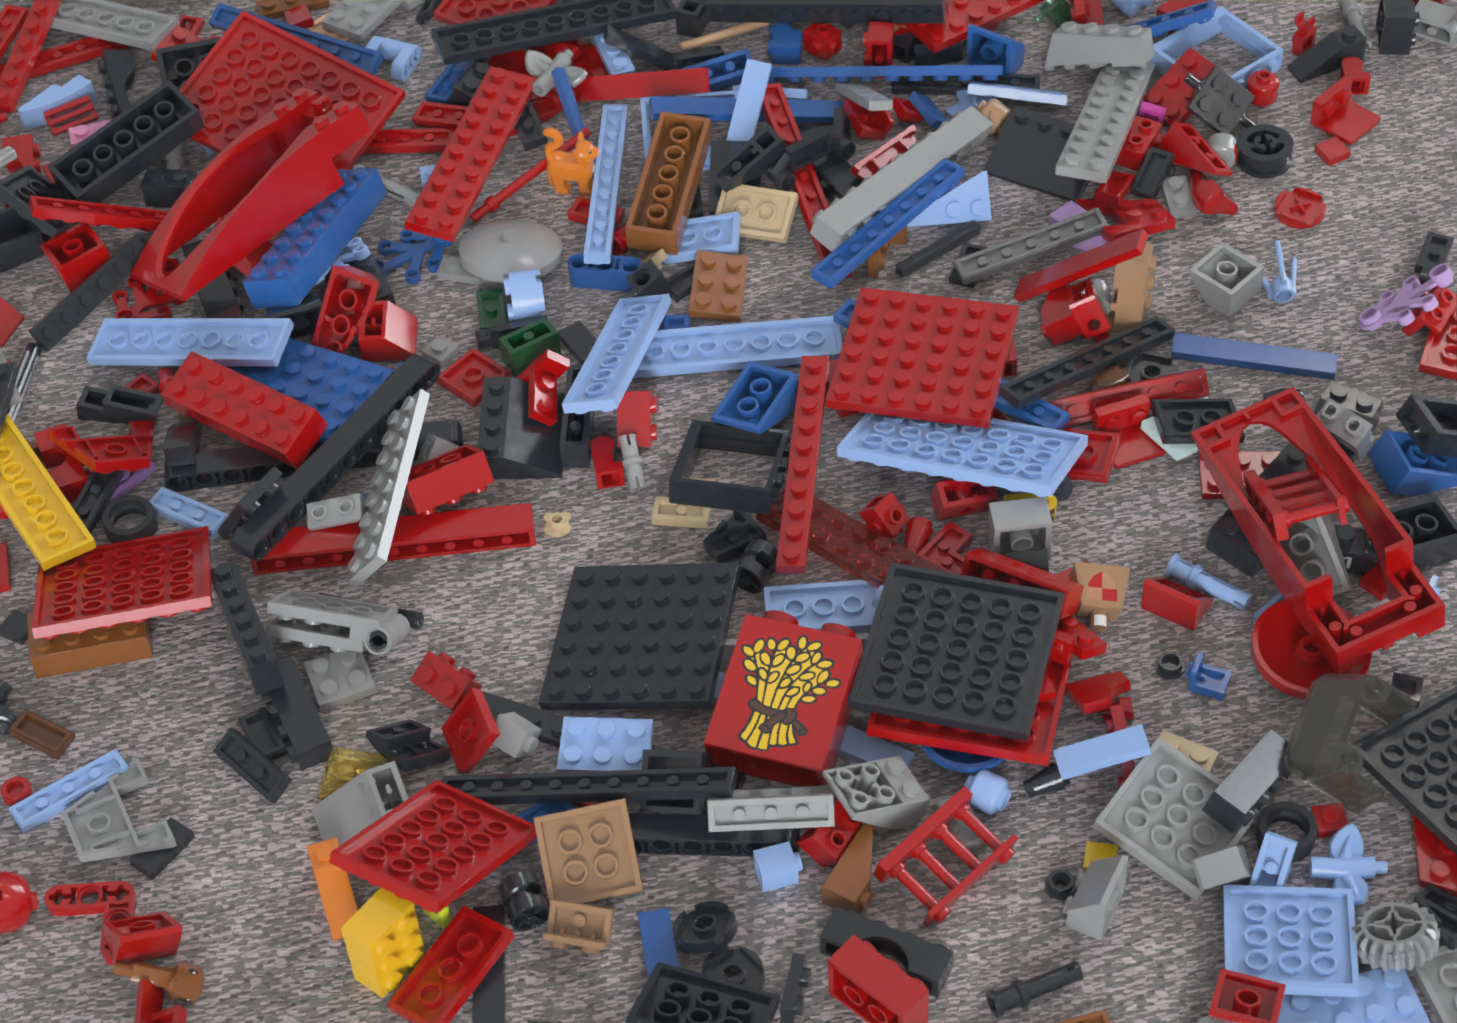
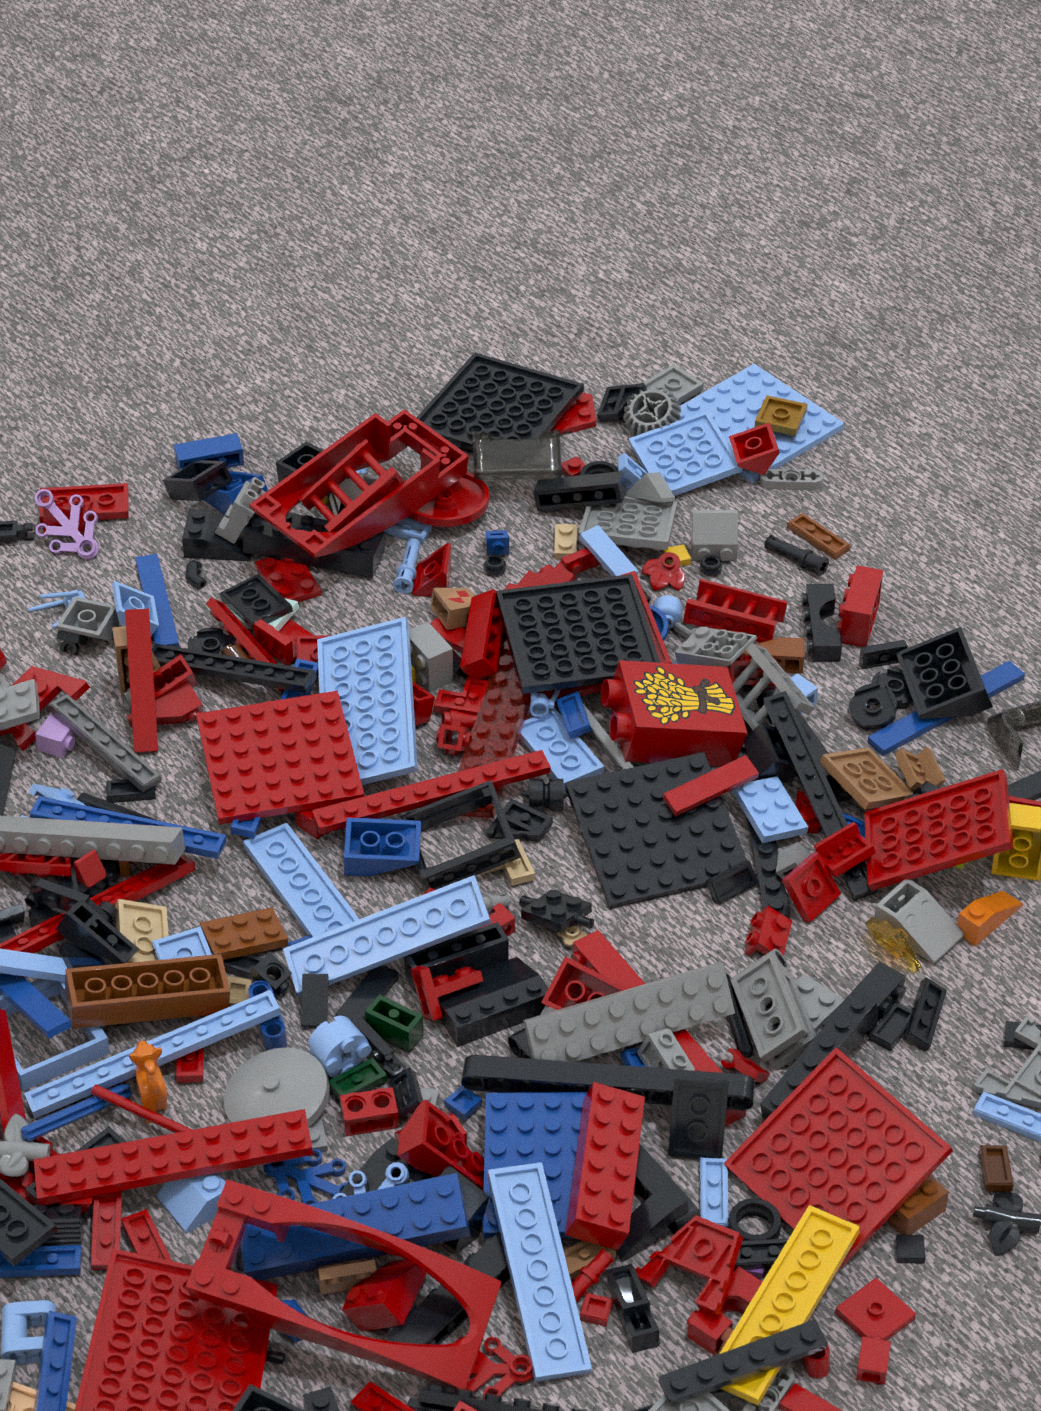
camera: 120 degrees left, 5 degrees down
black slope [366,719,451,772] -> none
red tile [436,348,512,408] -> none
light blue plant [1309,823,1388,906] -> none
none -> red slope [74,849,107,888]
none -> light blue slope [112,581,159,636]
none -> black tile [301,974,329,1027]
none -> red brick [340,1087,399,1136]
none -> black tile [389,1067,423,1121]
none -> black plate [519,889,594,933]
none -> blue tile [556,691,593,739]
none -> red plate [641,552,685,591]
none -> red tile [663,755,759,816]
none -> black tile [705,860,758,904]
none -> red plate [721,1048,770,1083]
none -> red bracket [814,822,876,877]

